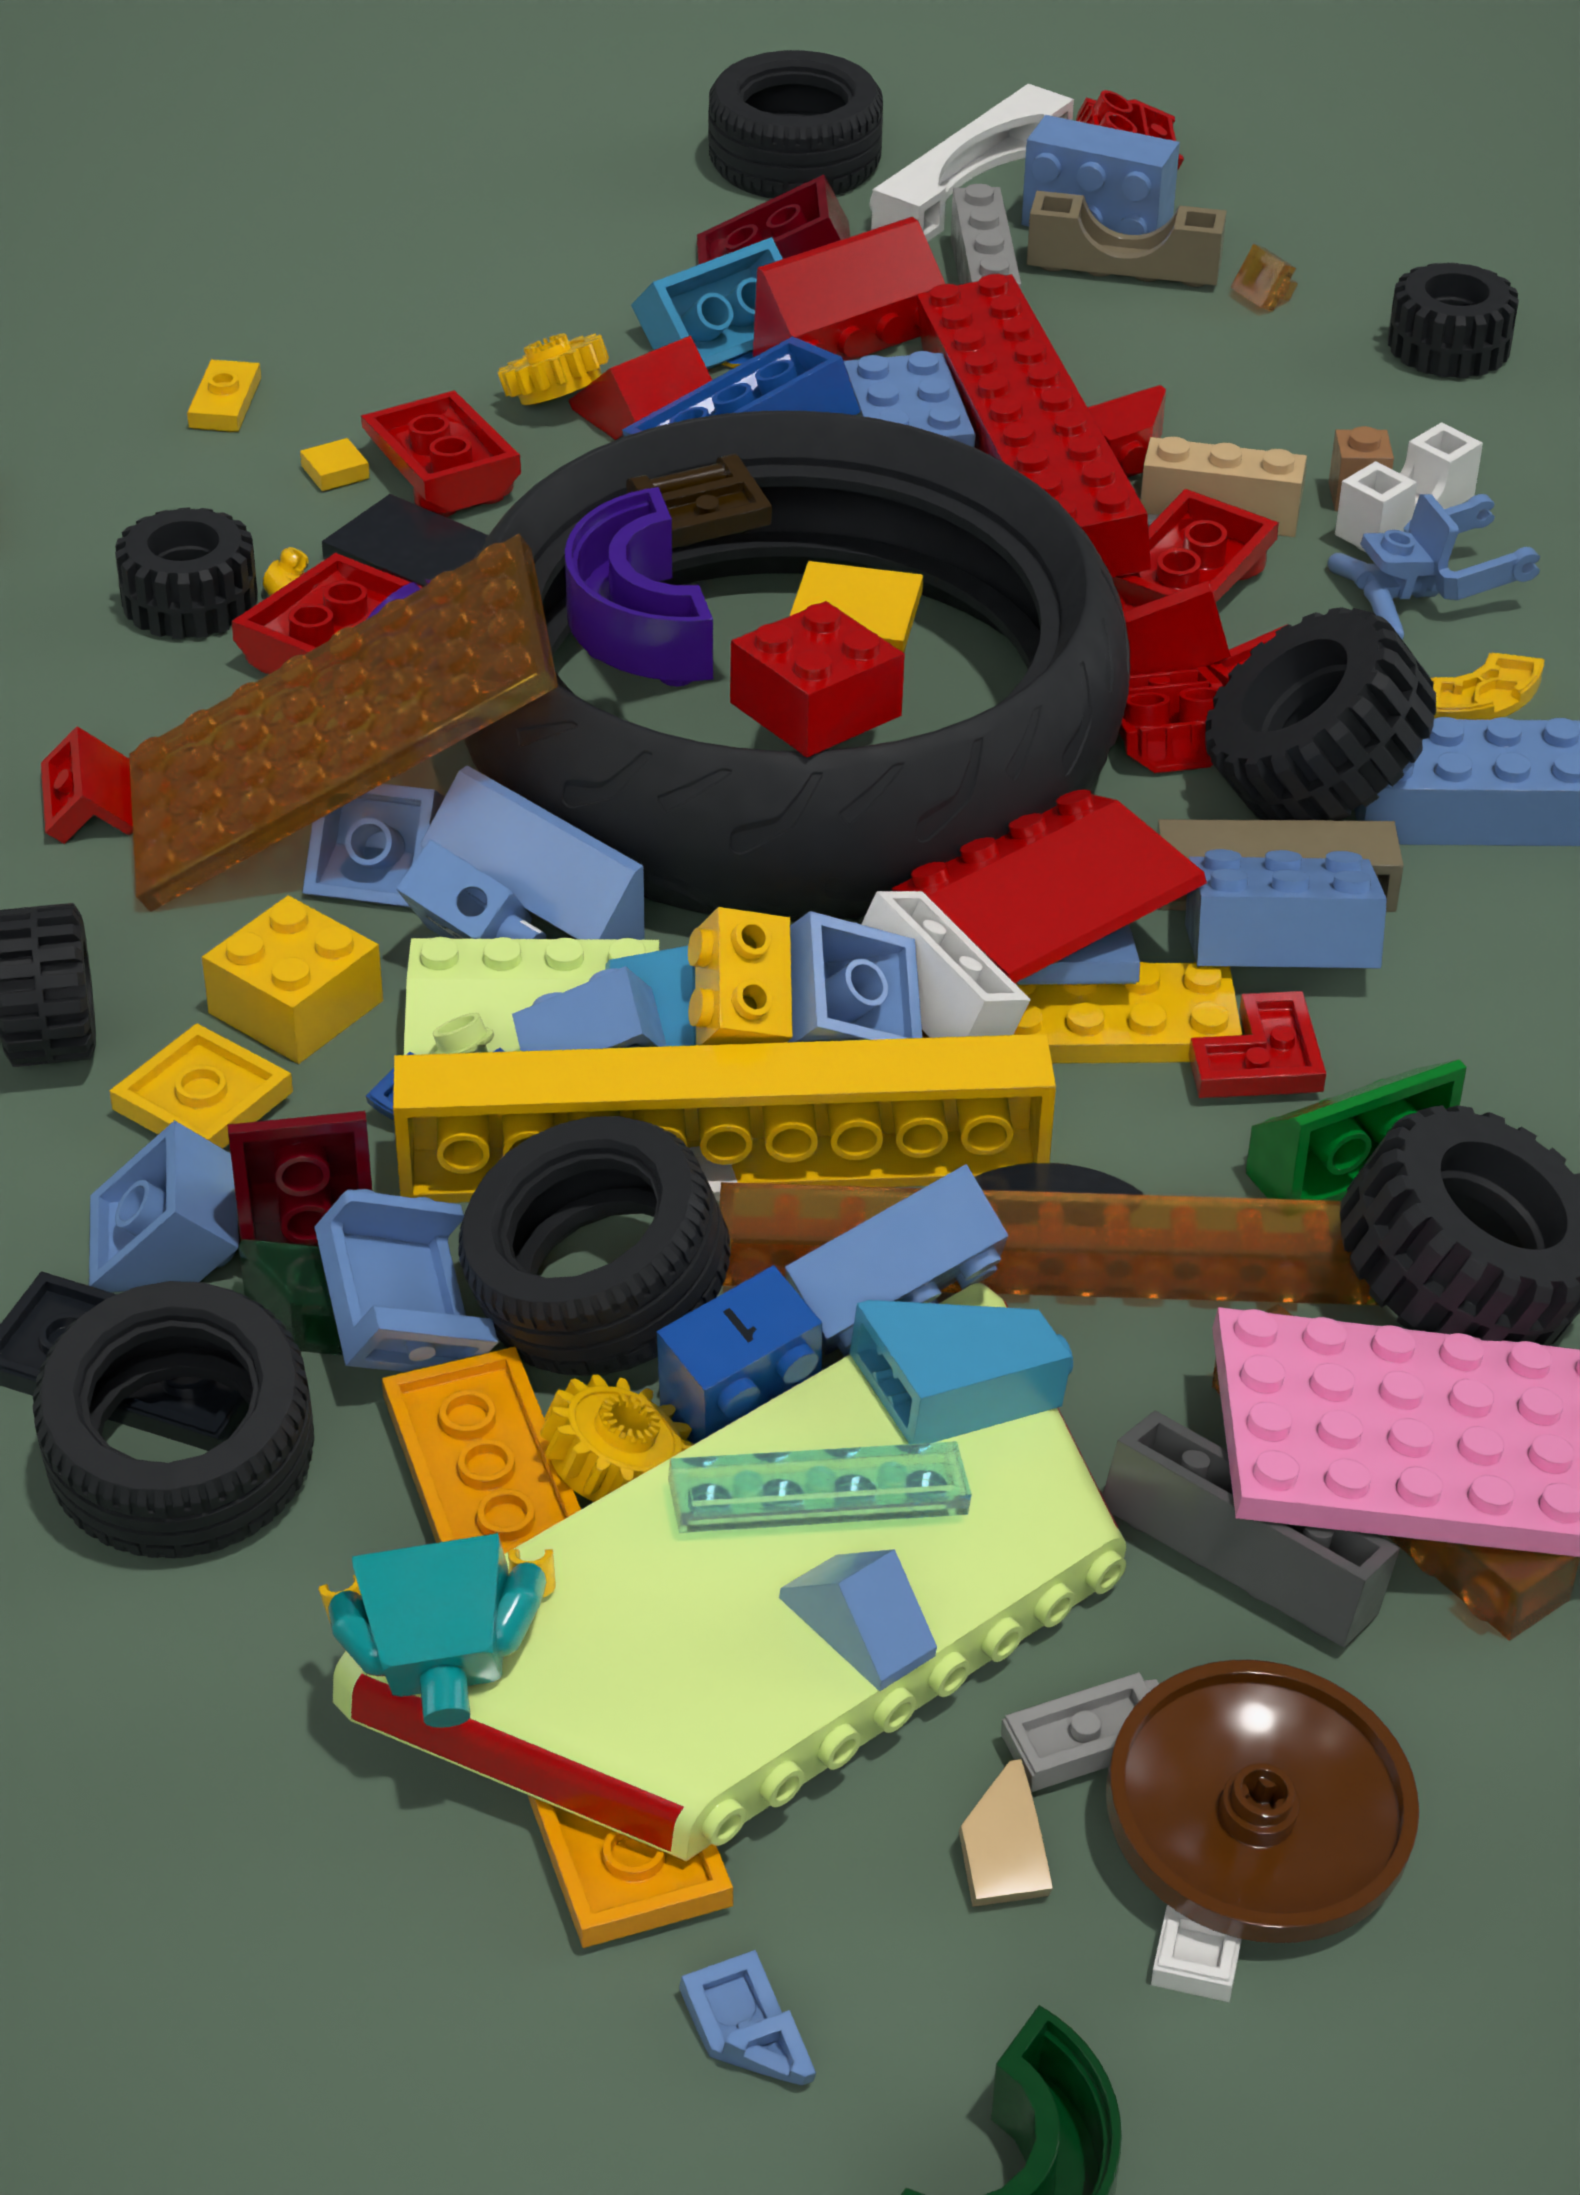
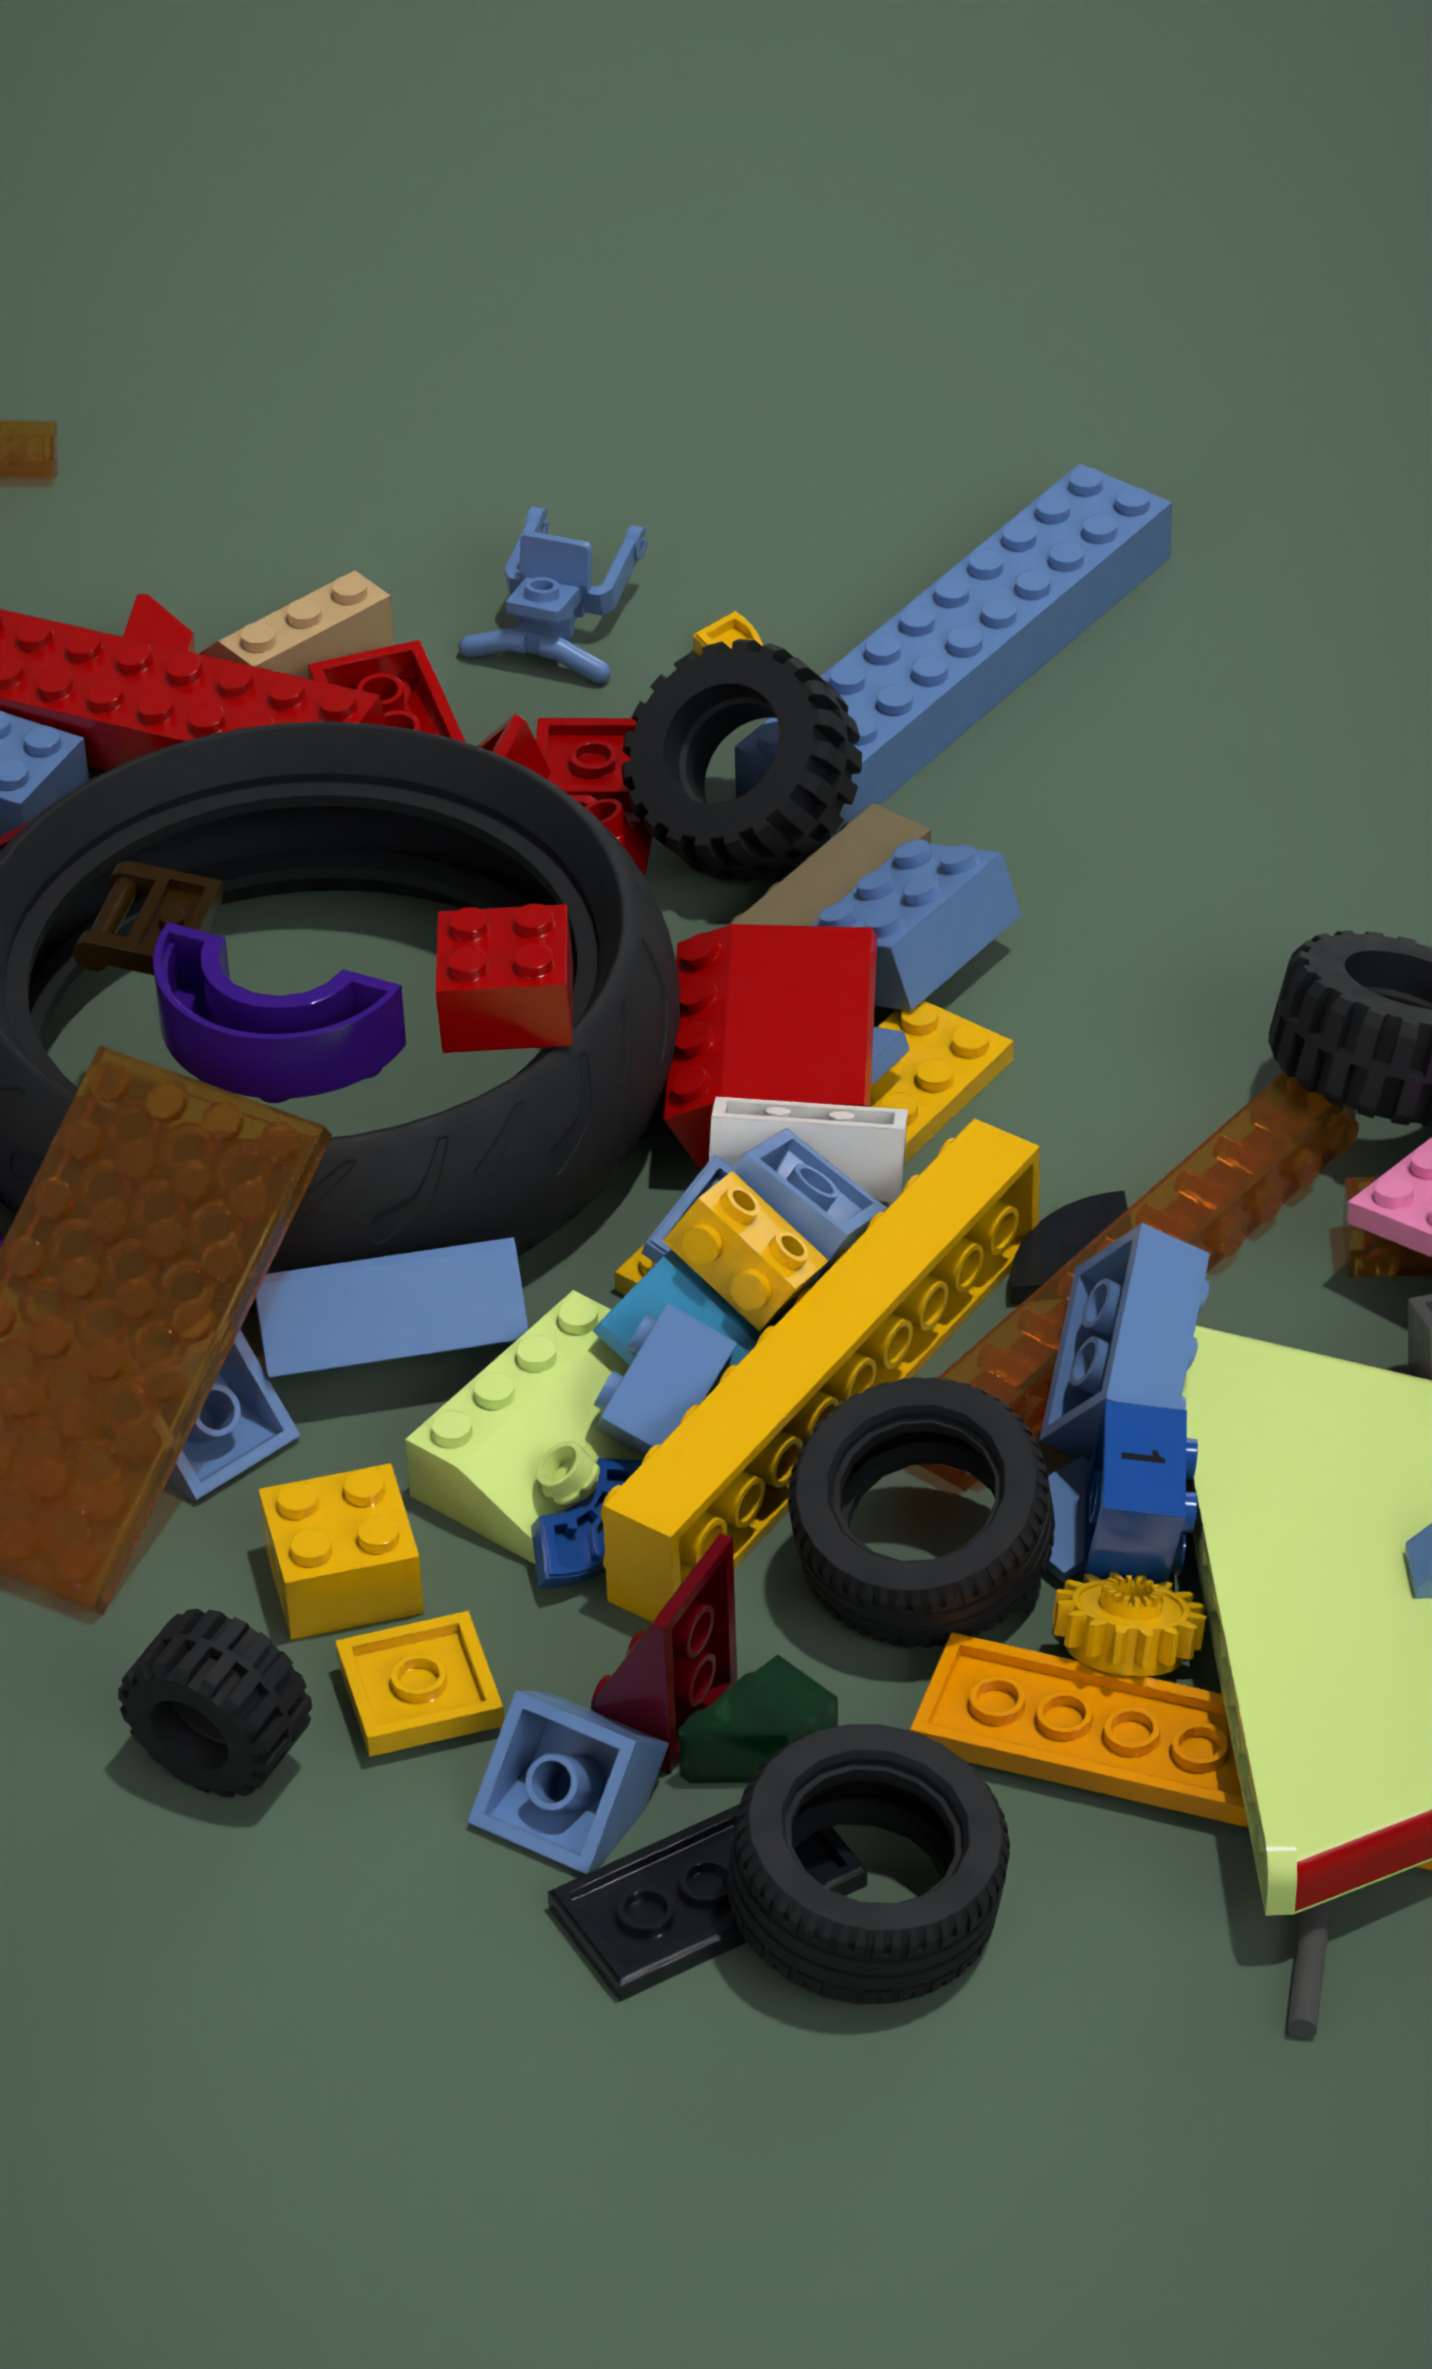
camera: 50 degrees left, 0 degrees up
medium blue panel [315,1189,498,1372] -> none
teal torso [318,1533,556,1728] -> none
medium blue torso [396,839,546,939] -> none
clear light blue plate [668,1441,972,1533] -> none
yellow tile [790,561,923,653] -> none
dark azure slope [850,1300,1073,1449] -> none
red plate [1189,991,1326,1098] -> none
green slope [1246,1059,1467,1221] -> none
medium nougat brick [1328,426,1394,511] -> none
white arch [1335,422,1483,552] -> none
black tyre [1388,262,1519,378] -> none
none -> dark grey bar [1288,1900,1332,2039]

